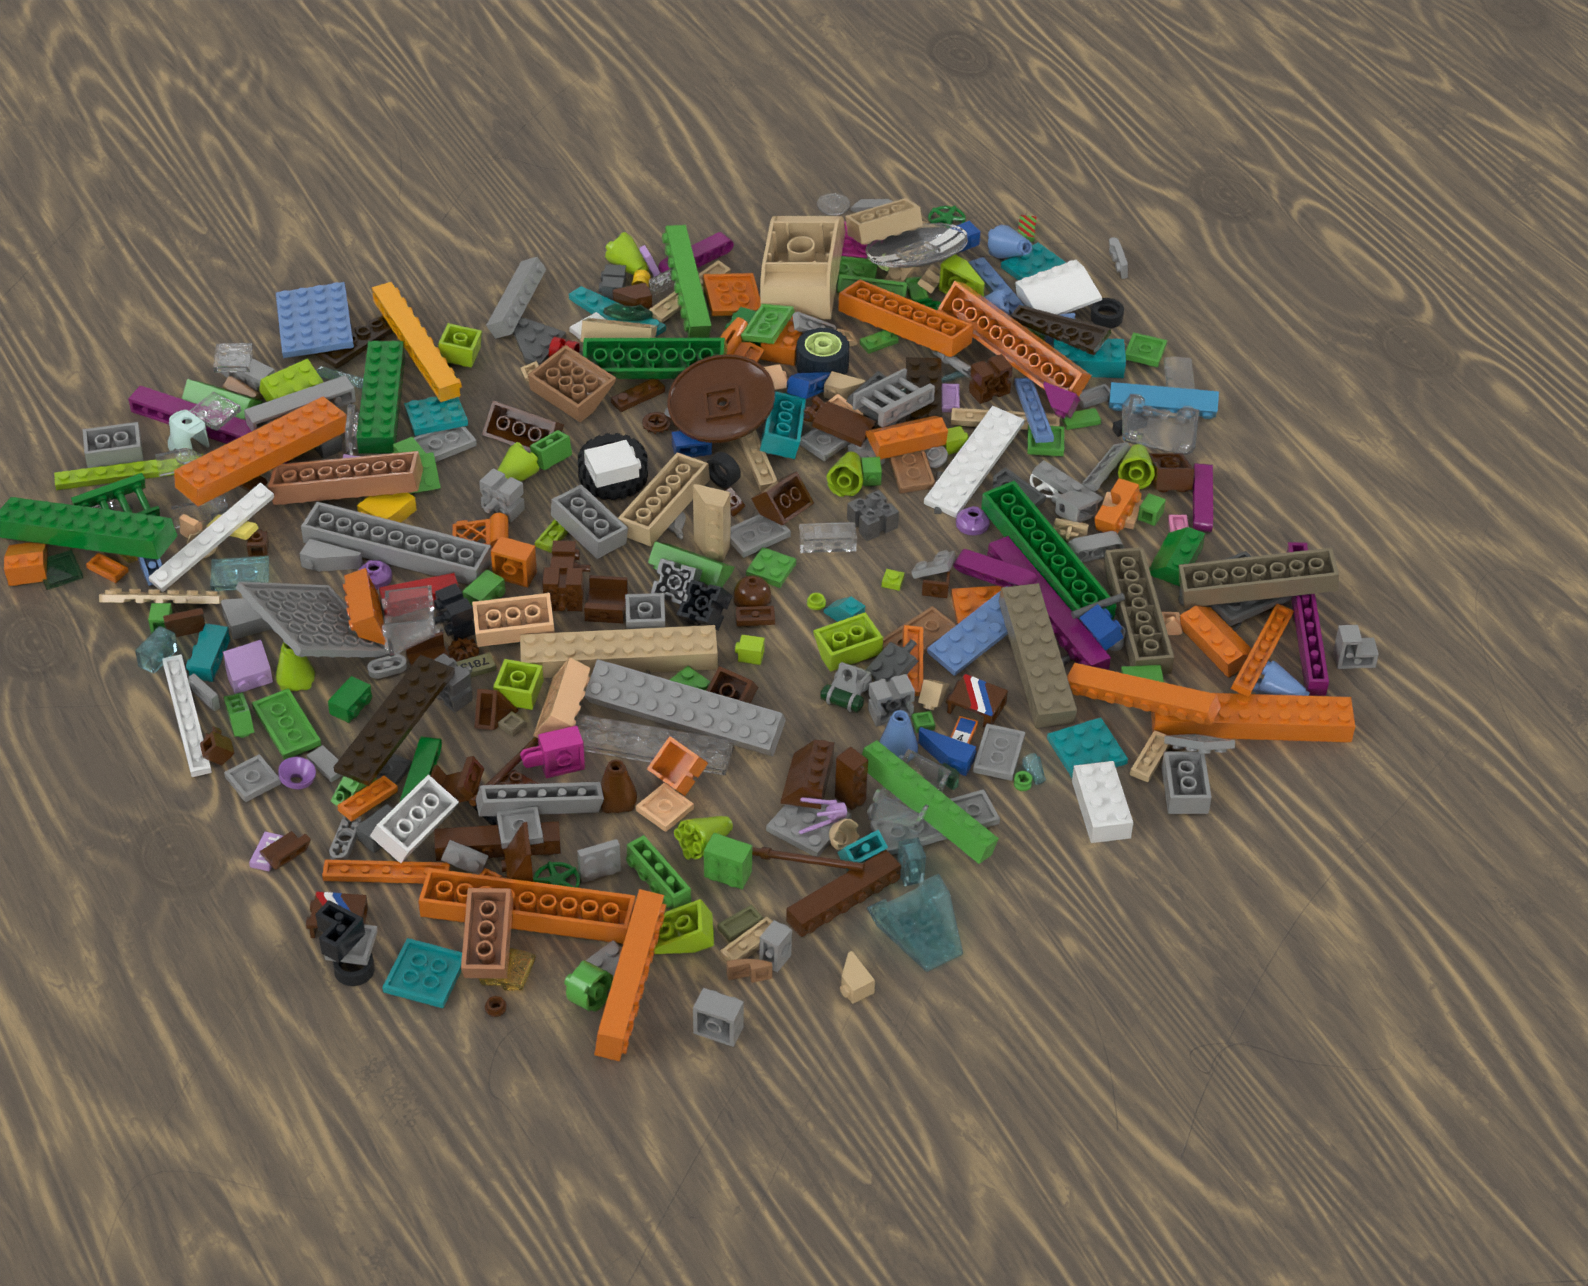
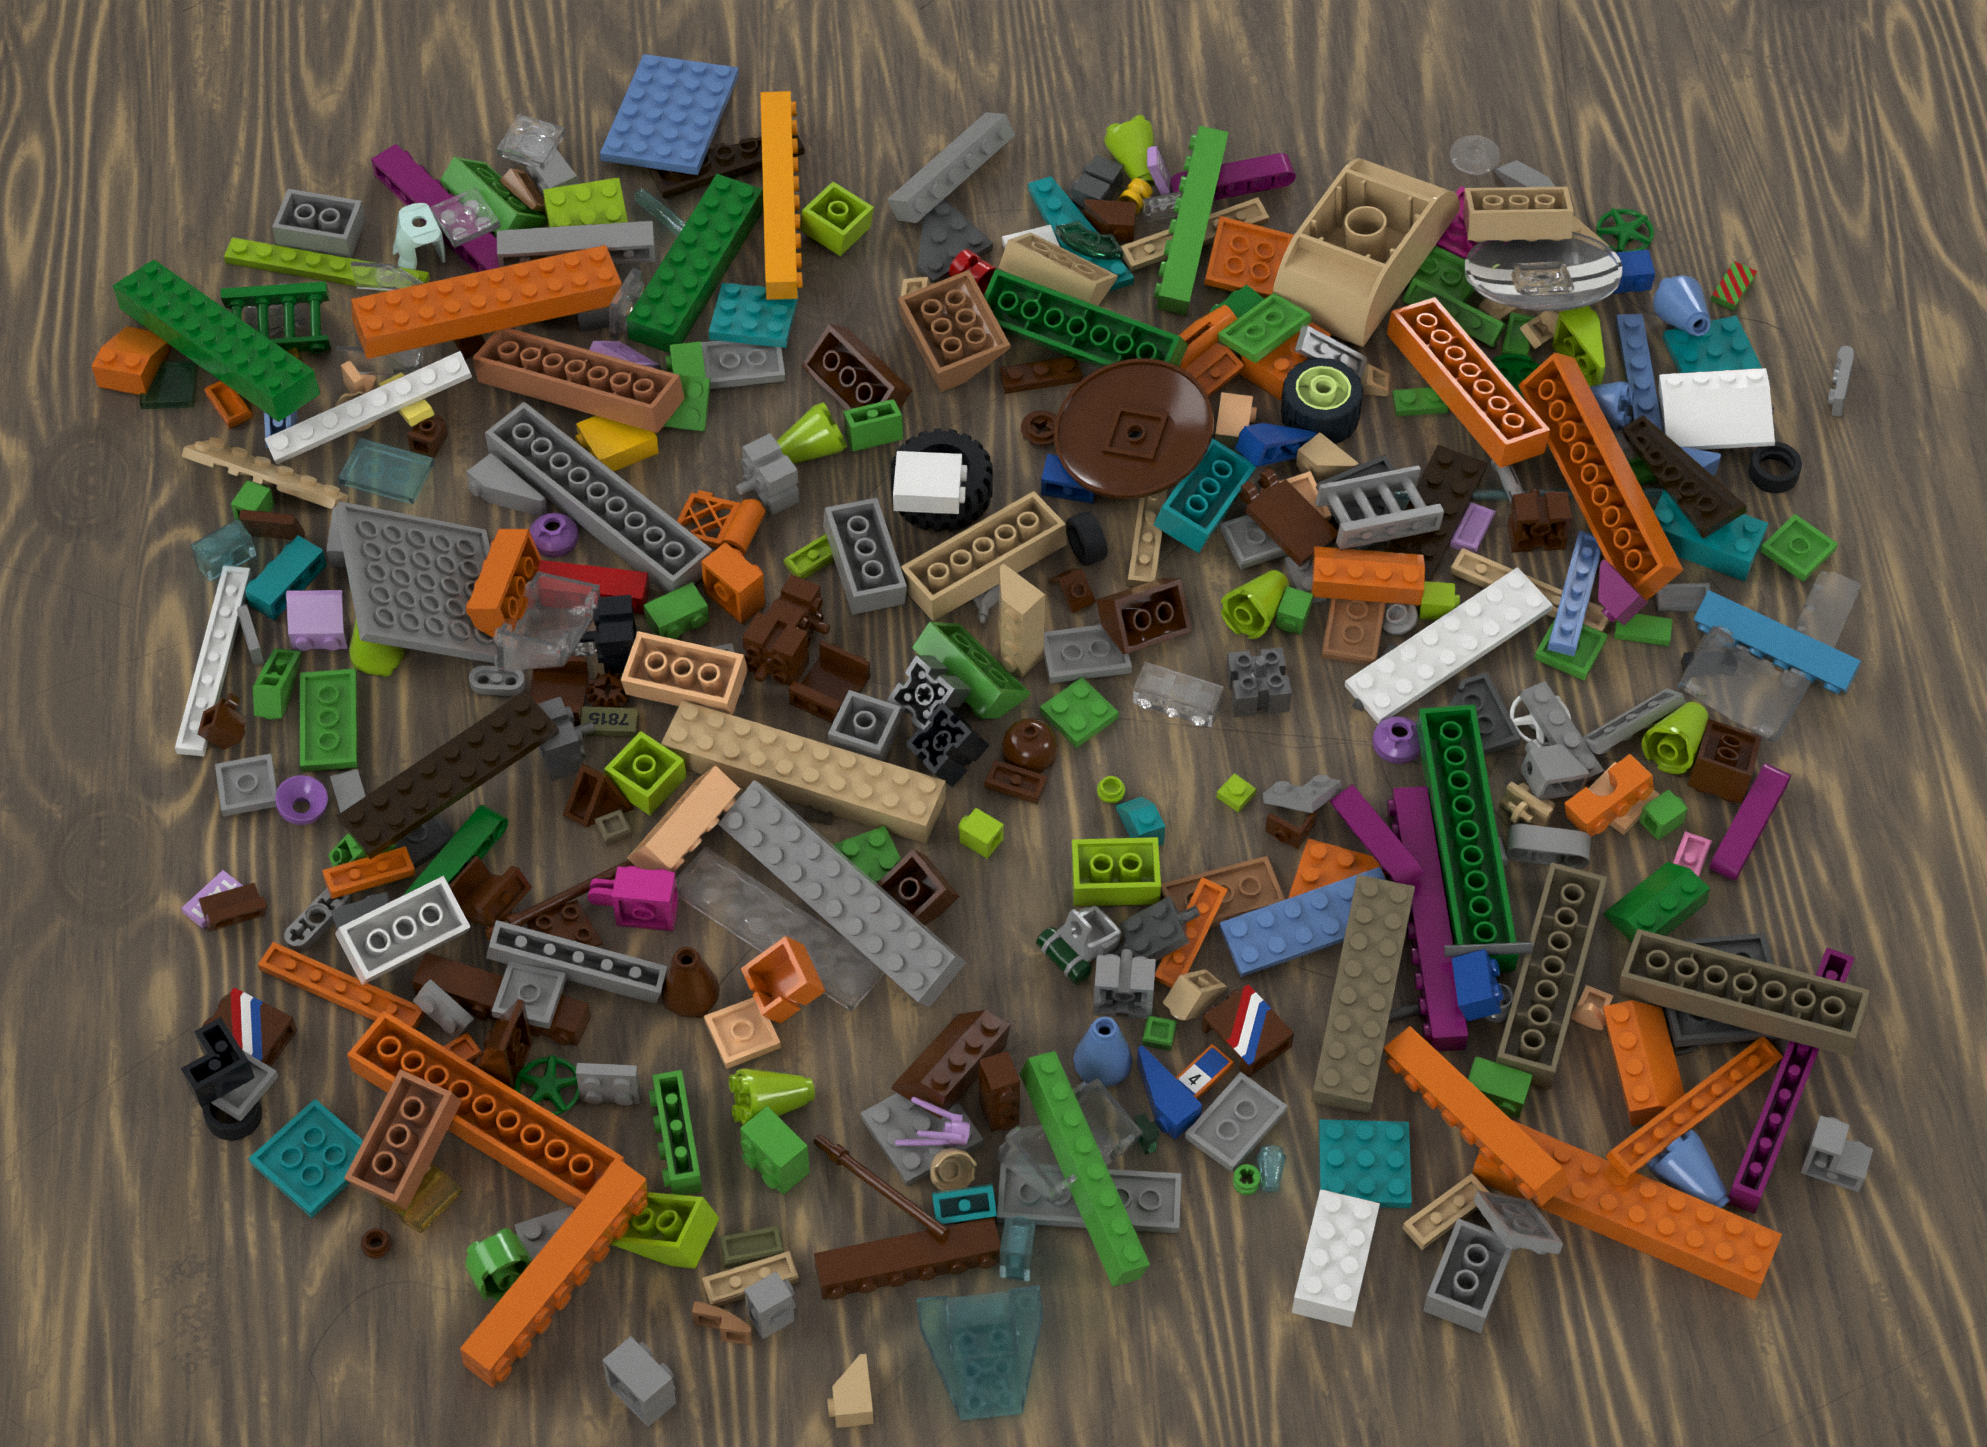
camera: 25 degrees right, 10 degrees up
green brick [328,676,372,723] -> none

